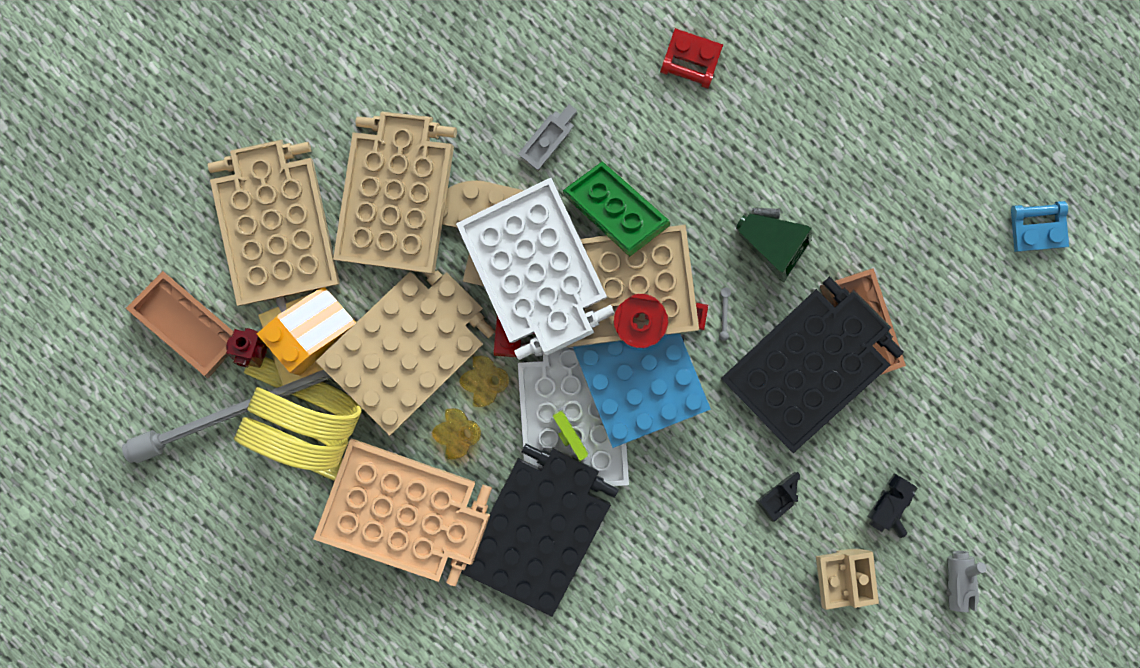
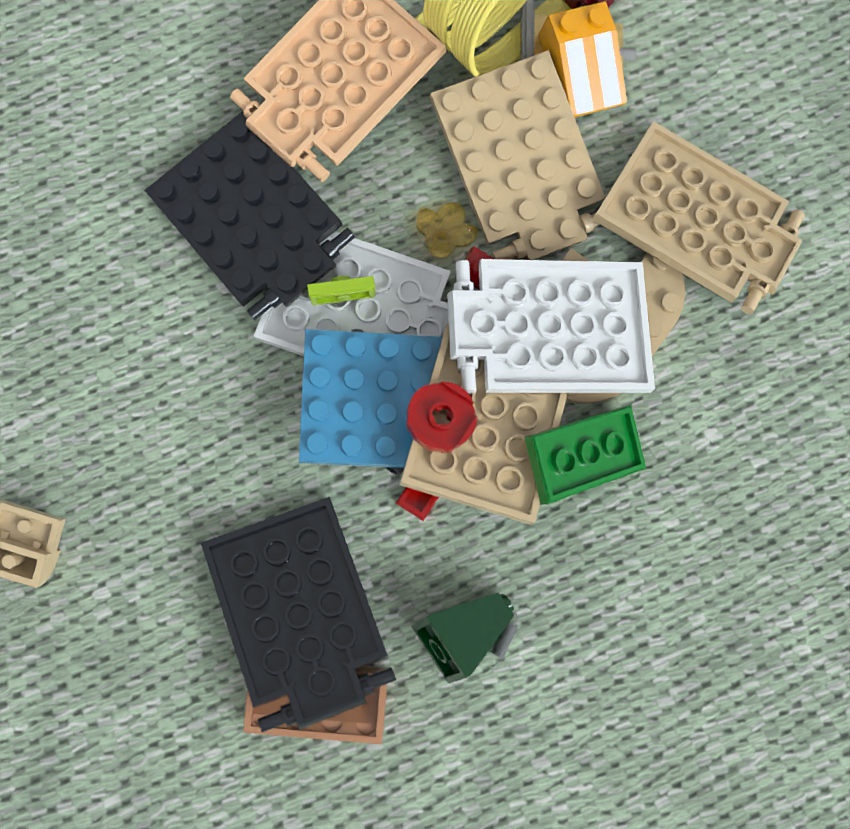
camera: 110 degrees right, 10 degrees down
tan plate [208,140,340,306] -> none
clear yellow plate [431,408,481,459] -> none
light grey hinge [518,104,577,171] -> none
red plate [660,28,723,89] -> none
light grey hinge [719,287,731,341] -> none
black slope [756,472,800,522] -> none
black piece [867,473,918,538] -> none

